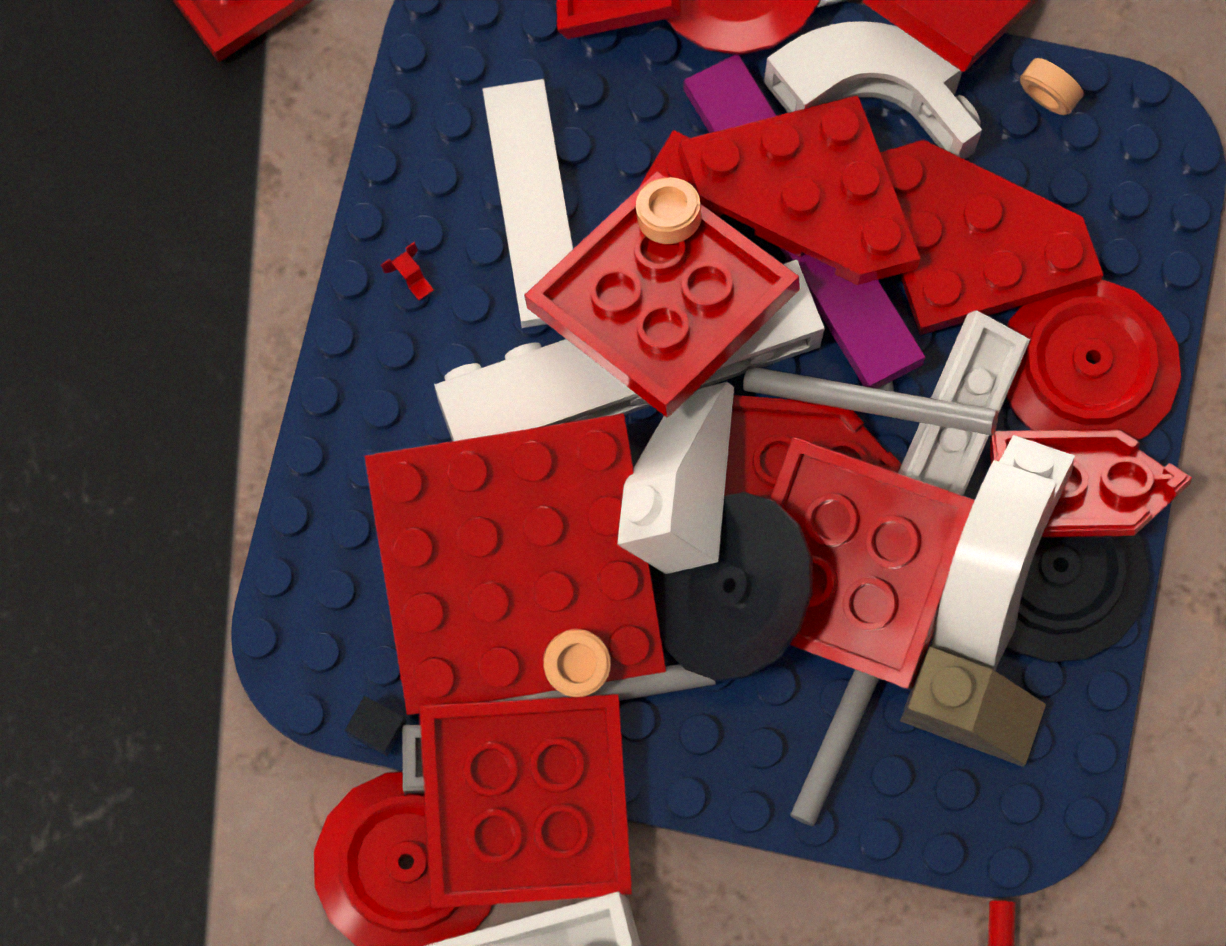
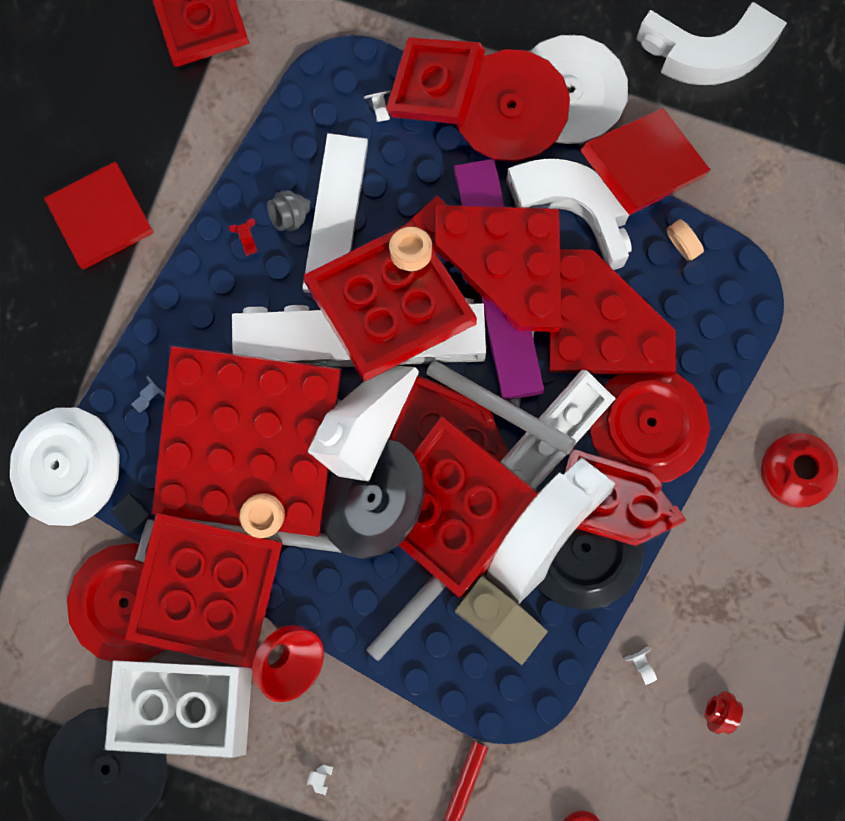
camera: 20 degrees right, 5 degrees up
none -> white piece [10,408,120,526]
none -> red tile [44,161,154,270]
none -> sand blue piece [131,376,166,413]
none -> red piece [252,625,324,703]
none -> dark grey plate [267,190,311,231]
none -> white piece [364,91,390,122]
none -> white piece [624,646,657,685]

